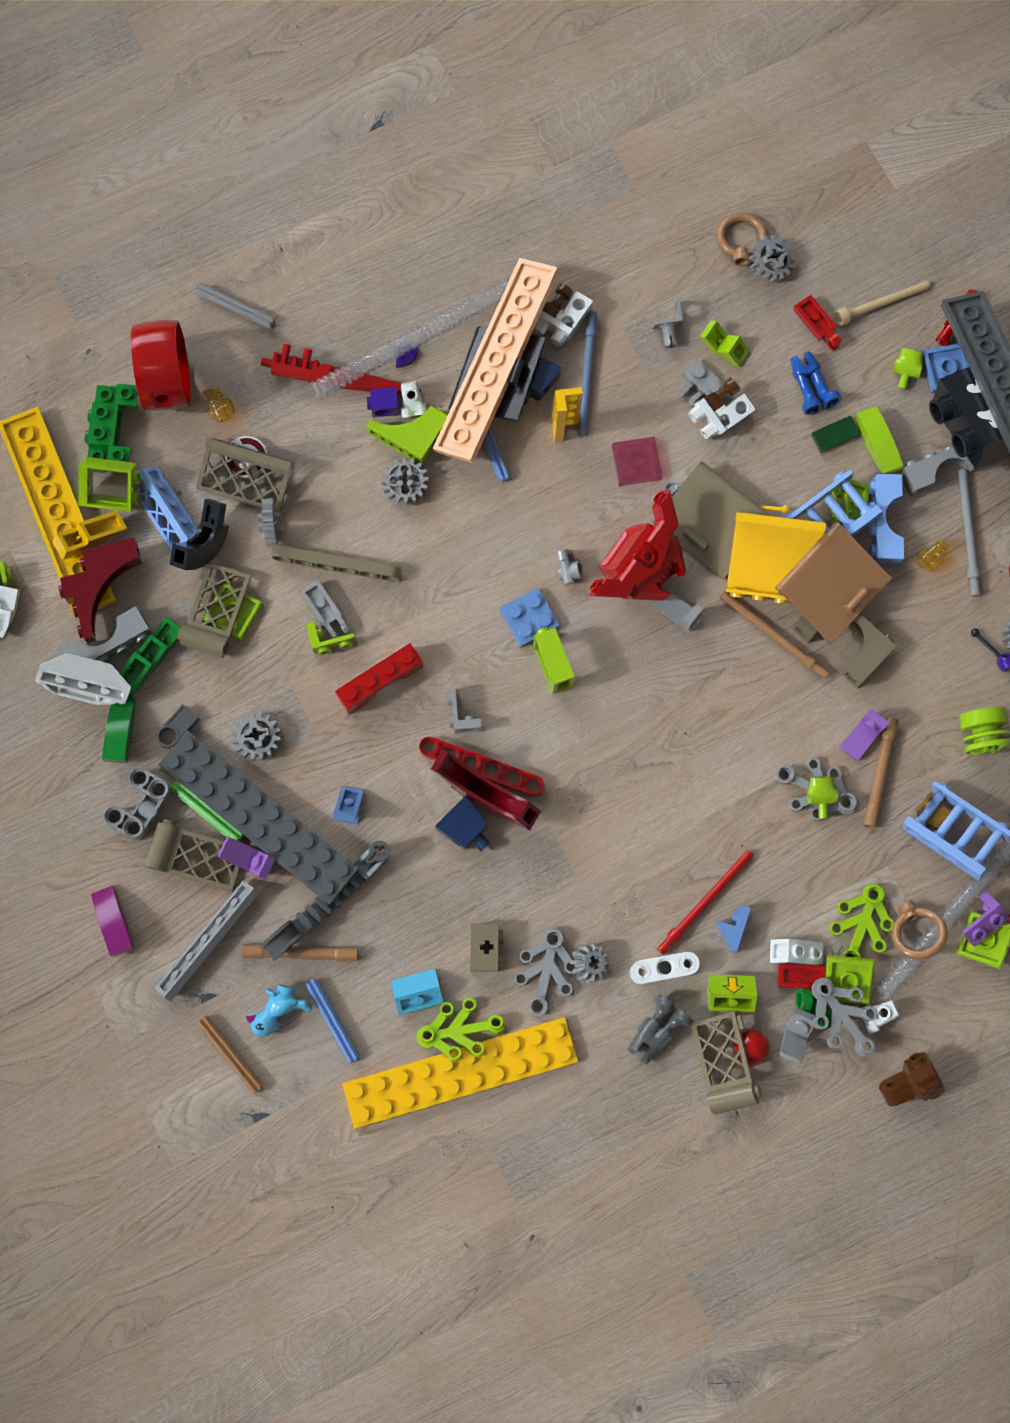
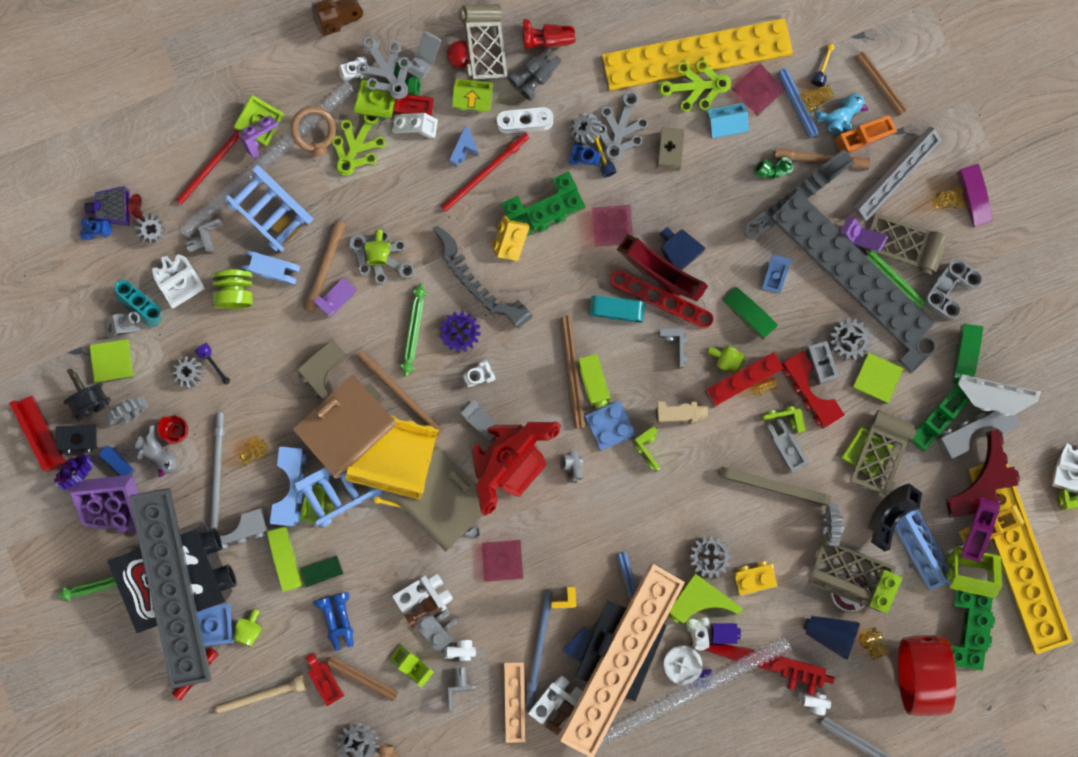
camera: 170 degrees left, 5 degrees up
none -> light blue piece [241,251,300,285]
none -> medium nougat axle [327,656,398,701]
none -> bright green wheel [400,283,427,377]
none -> dark grey piece [433,226,533,329]
none -> dark purple gear [439,311,481,353]
none -> white plate [444,640,476,661]
none -> white plate [462,359,496,388]
none -> yellow bracket [492,216,529,261]
none -> green bracket [501,171,586,237]
none -> light nougat plate [504,662,525,743]
none -> red piece [523,19,576,49]
none -> medium nougat axle [561,316,585,429]
none -> blue plate [569,142,601,166]
none -> teal beam [588,295,646,323]
none -> clear pink plate [592,205,633,247]
none -> dark blue hinge [594,137,617,178]
none -> lime bracket [634,426,661,472]
none -> tan hips [656,401,708,424]
none -> white tile [663,645,703,685]
none -> lime piece [708,345,745,373]
none -> green slope [722,287,778,340]
none -> clear pink plate [732,63,786,116]
none -> yellow bracket [733,561,777,596]
none -> clear yellow pin [752,377,777,396]
none -> green arm [753,157,793,179]
none -> red arch [781,351,845,429]
none -> white plate [797,692,831,715]
none -> clear yellow plate [800,84,834,113]
none -> dark blue cone [803,616,860,660]
none -> light grey brick [805,341,839,386]
none -> dark blue hinge [810,44,834,87]
none -> orange slope [834,115,897,154]
none -> lime tile [852,353,904,404]
none -> lime bracket [869,569,903,614]
none -> clear yellow plate [933,186,966,209]
none -> magenta slope [961,497,1000,563]

